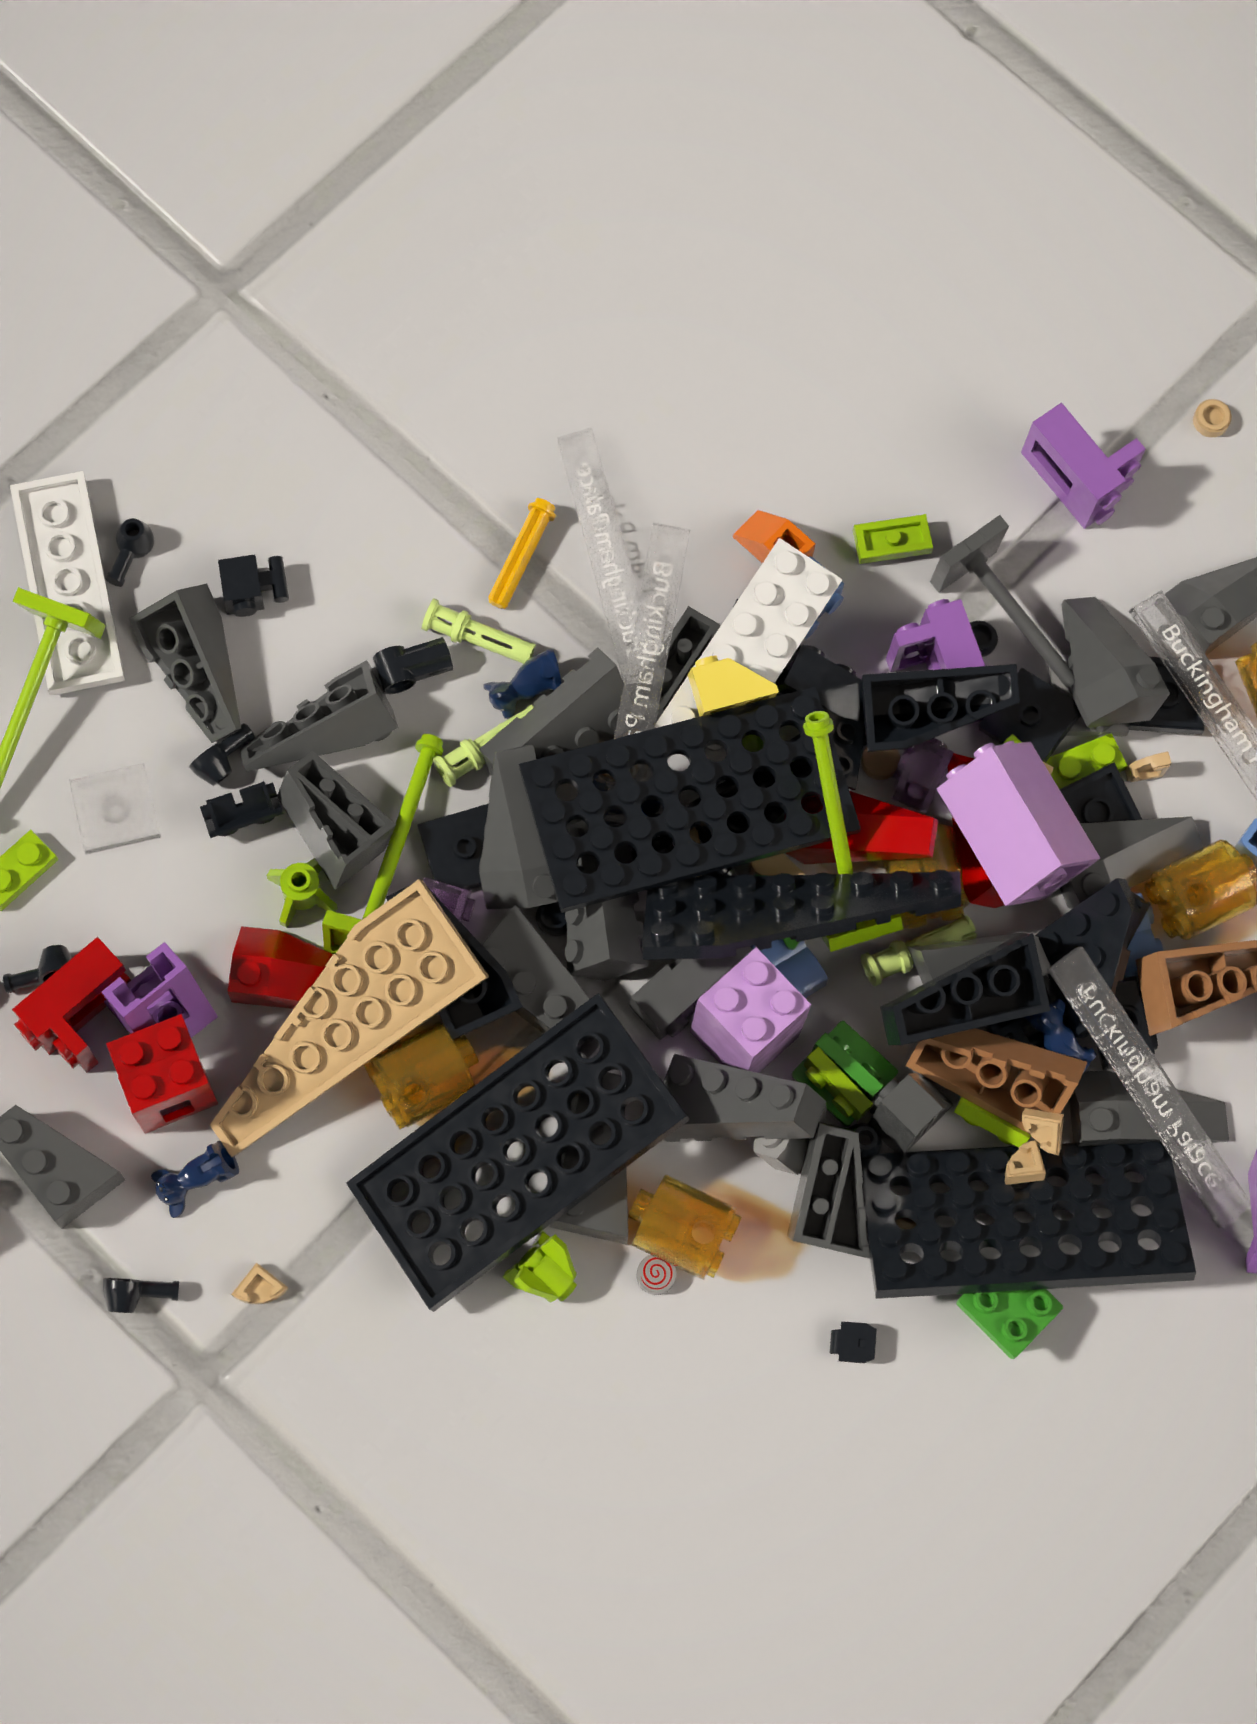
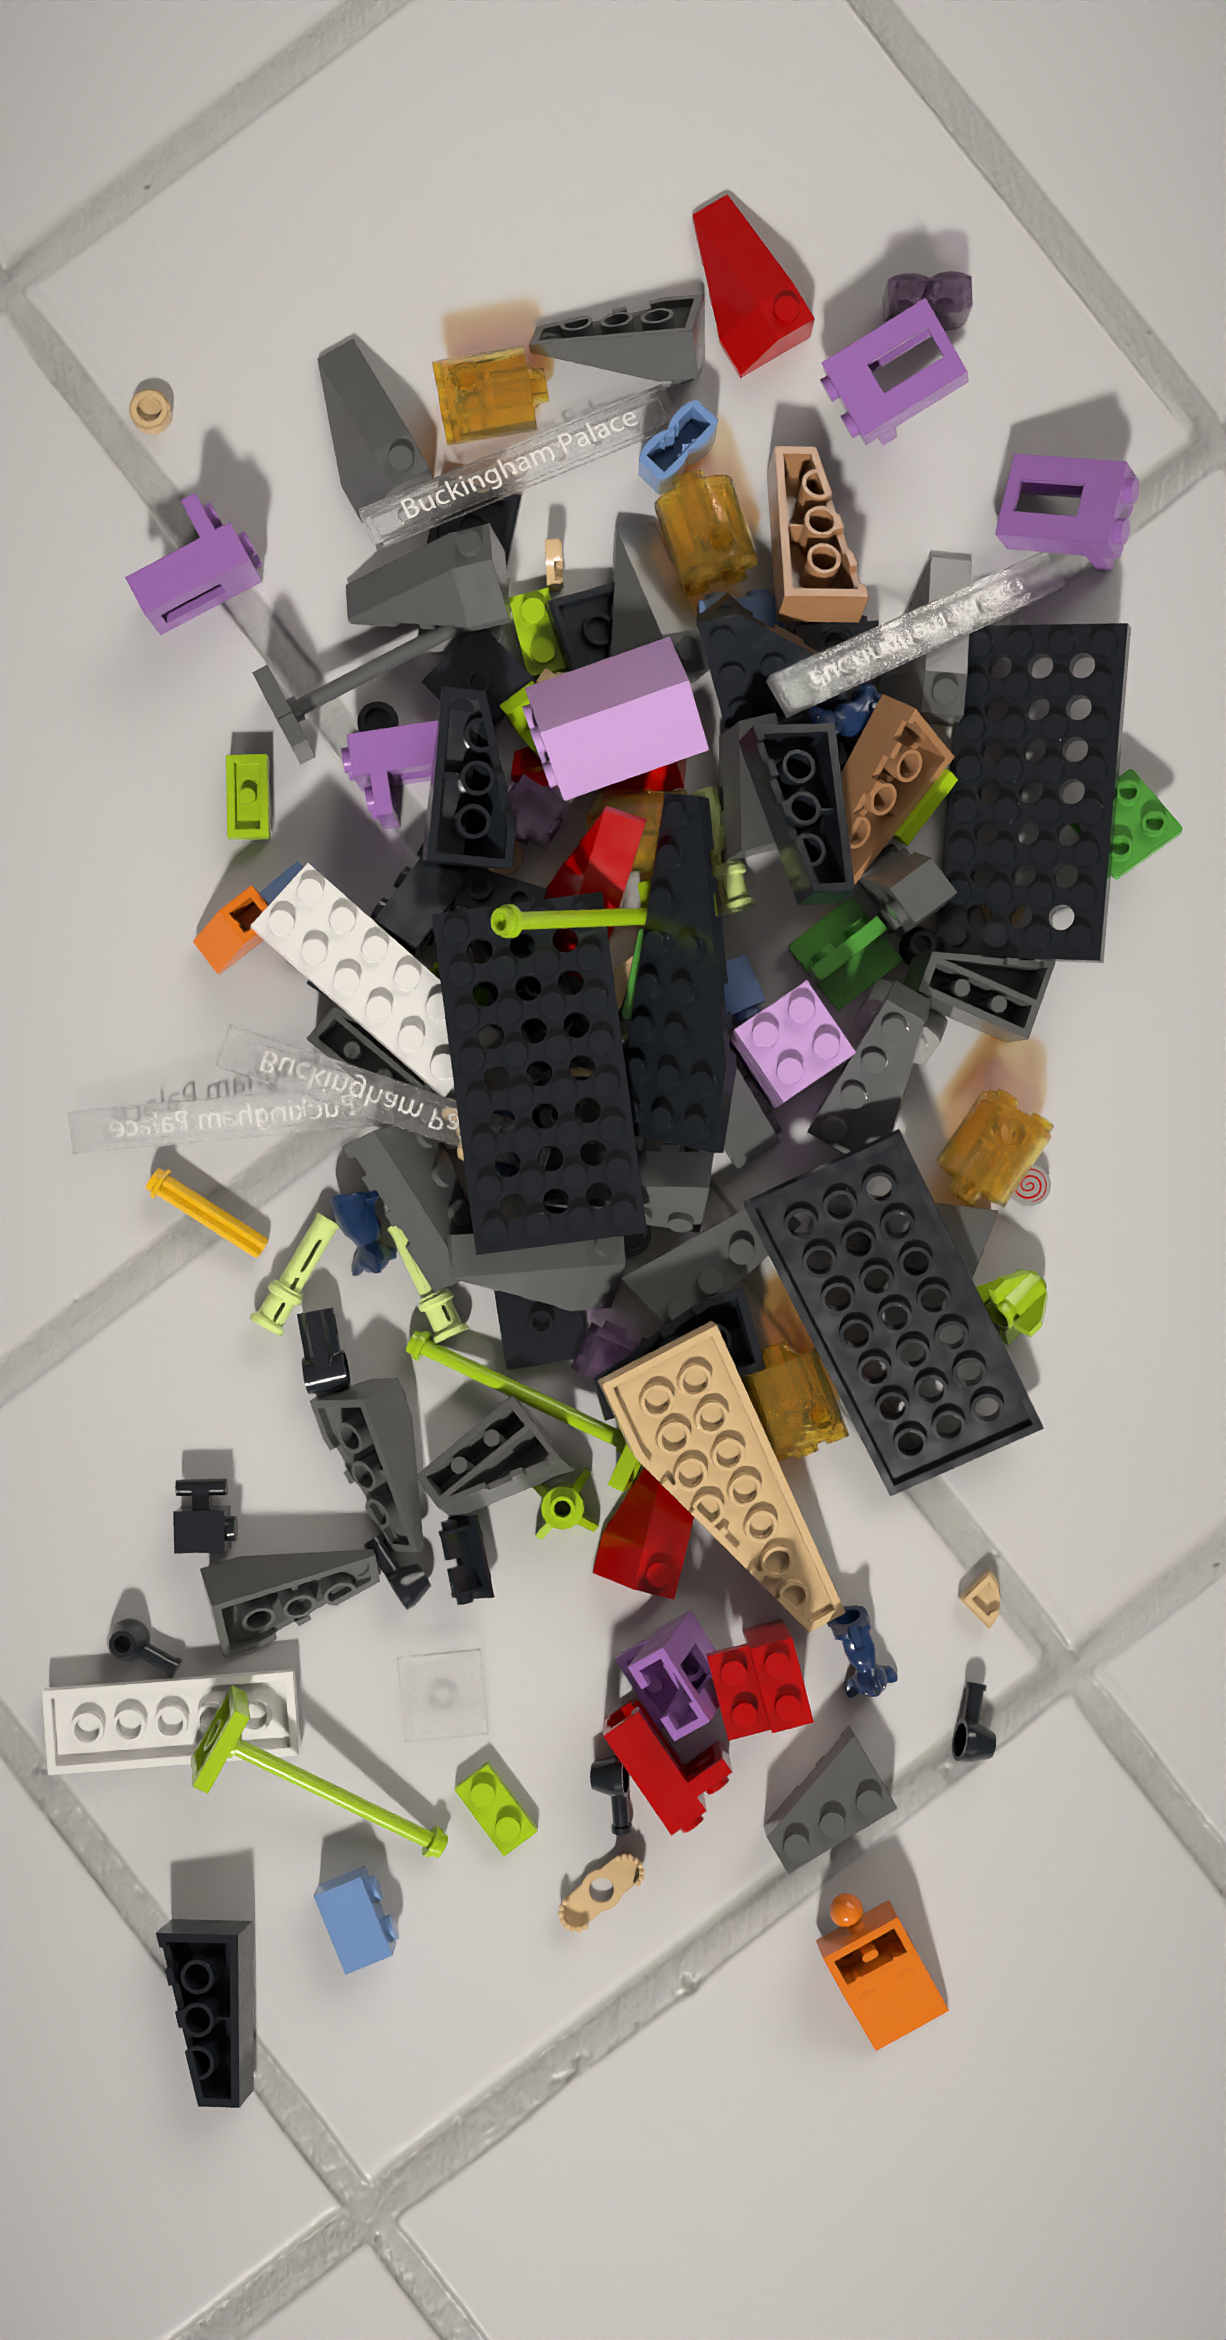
camera: 70 degrees left, 15 degrees up
light yellow slope [688,655,779,716] -> none
lime plate [804,1047,873,1122] -> none
black piece [829,1321,877,1363] -> none
tan tile [1005,1140,1046,1185] -> none
tan tile [1022,1108,1064,1155] -> none

